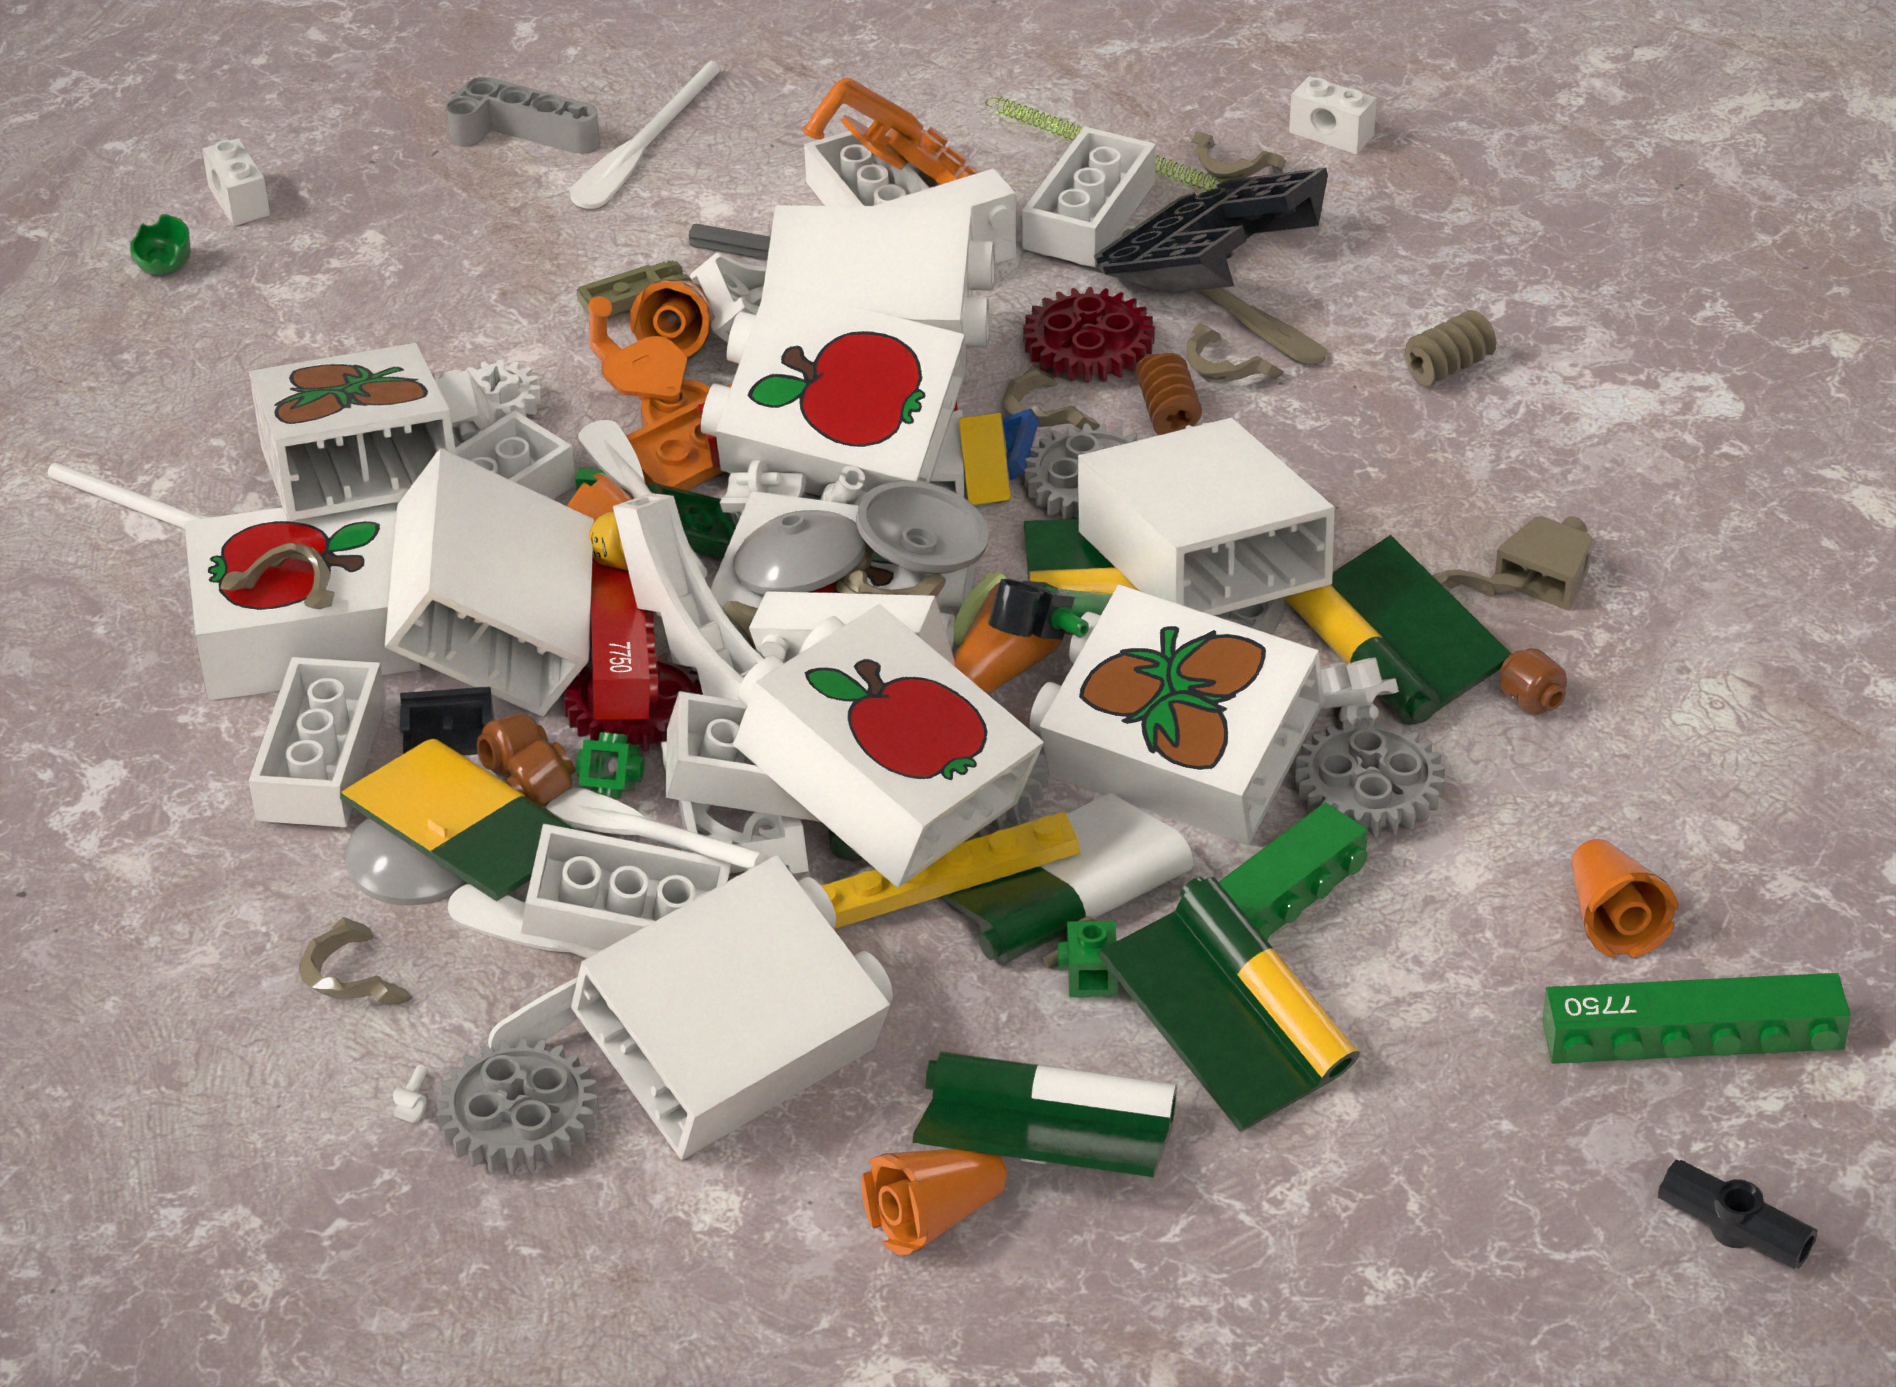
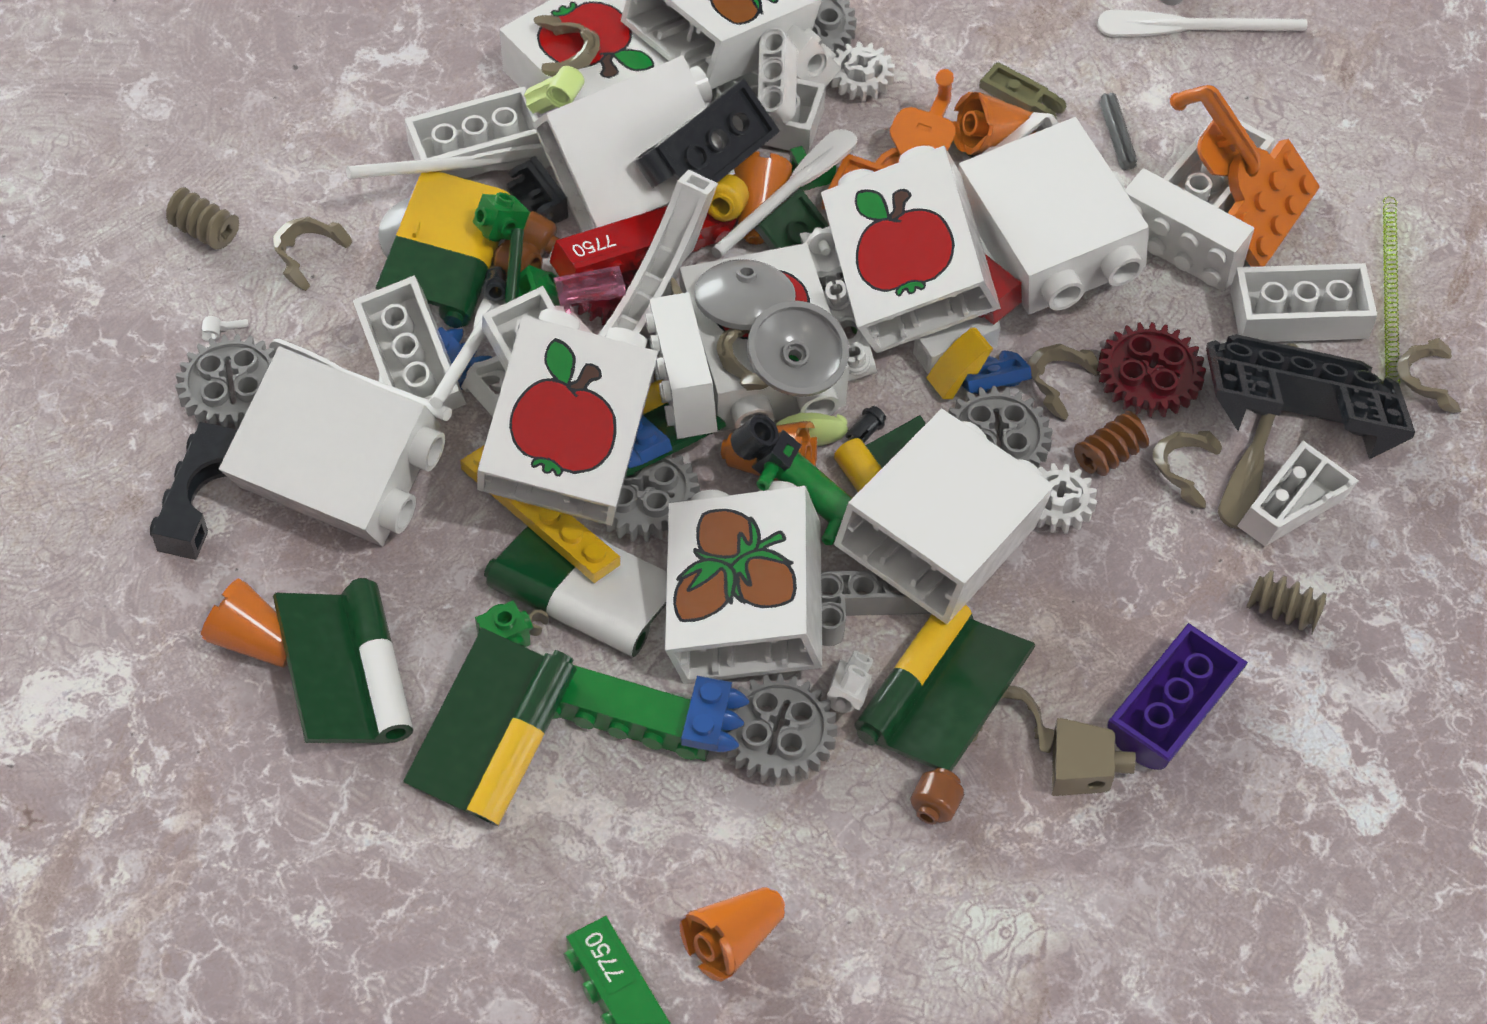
camera: 60 degrees right, 15 degrees up
none -> black arch [150,422,237,560]
none -> dark tan piece [166,187,240,250]
none -> white piece [346,144,551,179]
none -> green brick [473,192,530,242]
none -> black pin [483,266,507,302]
none -> dark green bar [504,228,524,304]
none -> yellowish green piece [524,66,585,114]
none -> clear pink plate [554,266,626,314]
none -> black hinge [634,79,780,188]
none -> blue plate [681,676,750,752]
none -> white beam [758,28,797,125]
none -> black pin [845,406,886,443]
none -> dark purple brick [1107,623,1248,770]
none -> white wedge [1237,440,1359,546]

